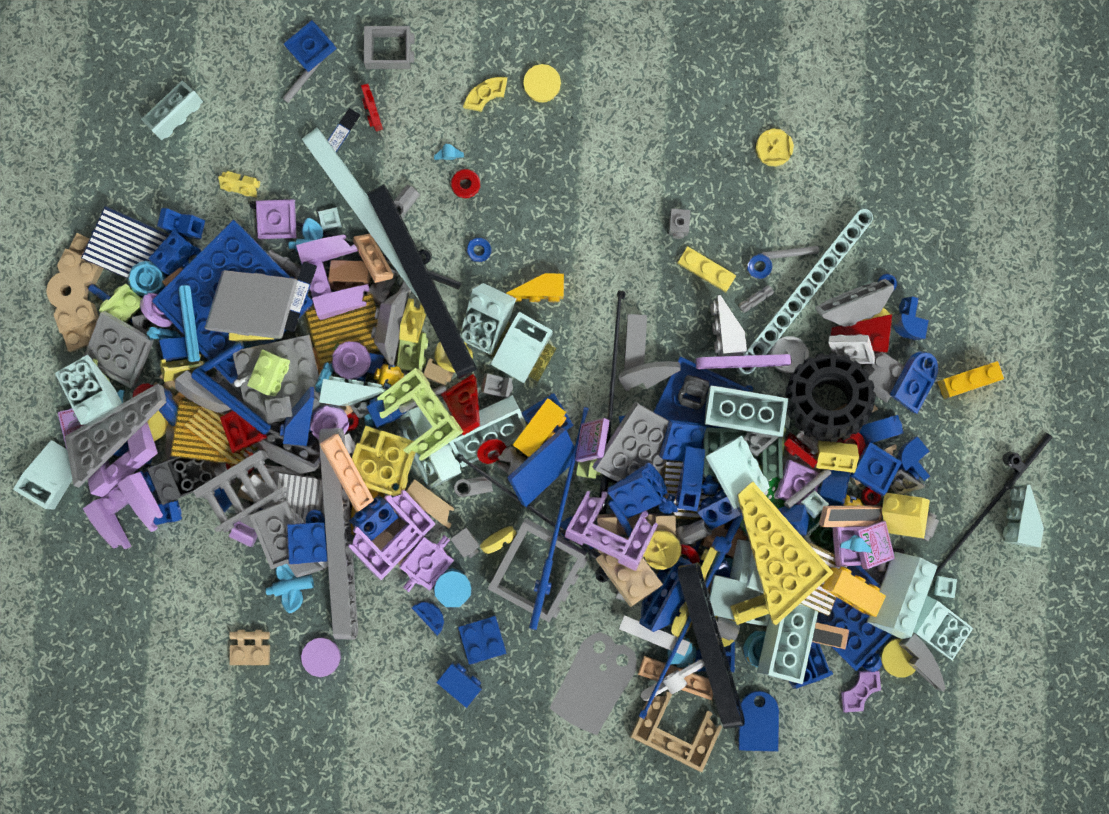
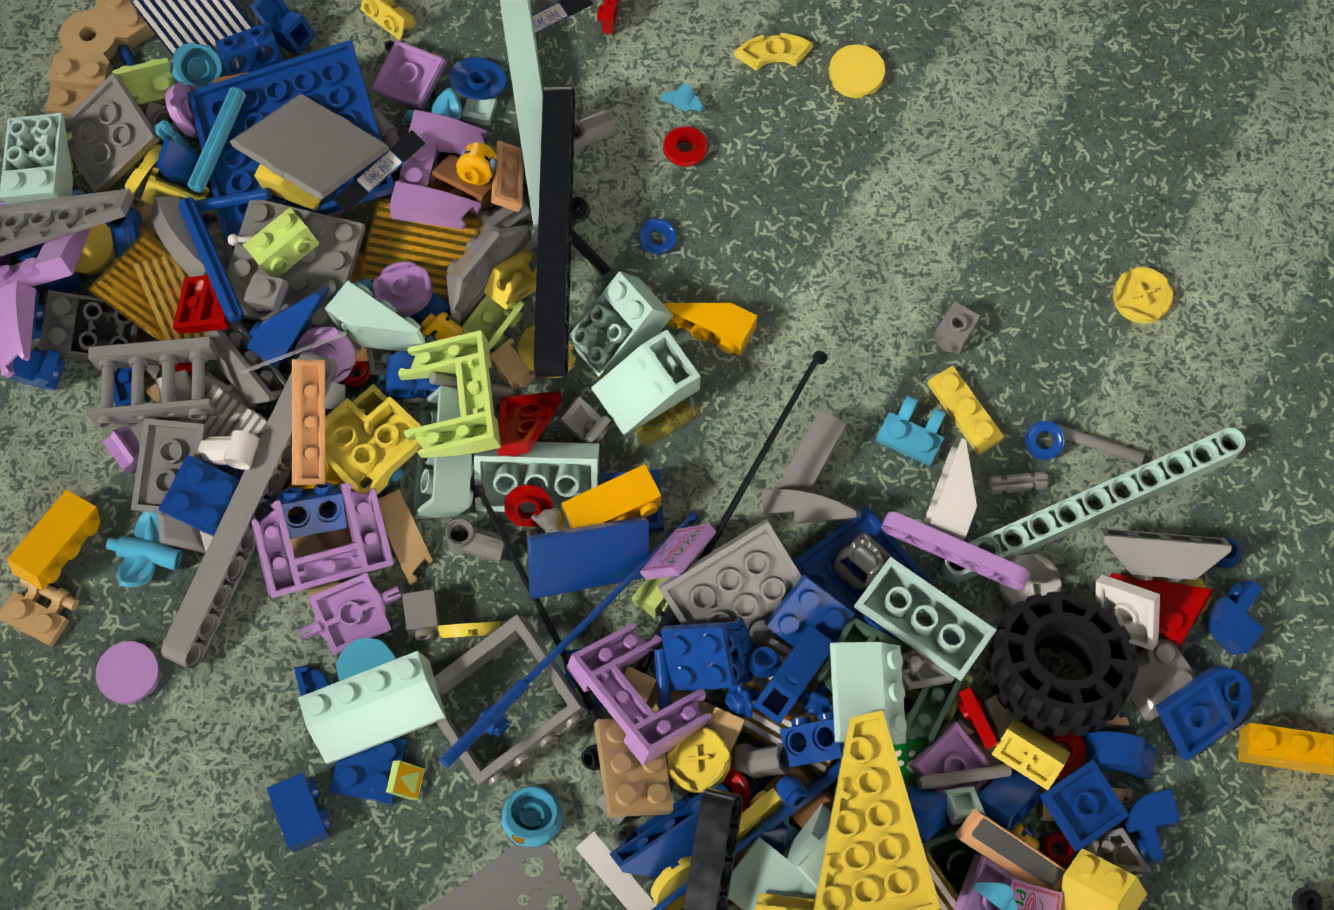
camera: 30 degrees right, 15 degrees down
none -> yellow brick [7,490,101,591]
none -> light yellow tile [125,144,162,196]
none -> white piece [198,430,260,470]
none -> white sticker [240,332,347,374]
none -> light aqua slope [298,651,446,764]
none -> tile [386,760,425,800]
none -> blue dish [450,57,507,100]
none -> yellow head [456,142,498,185]
none -> medium azure hat [502,785,563,847]
none -> blue plate [748,647,780,678]
none -> medium azure plate [876,396,945,466]

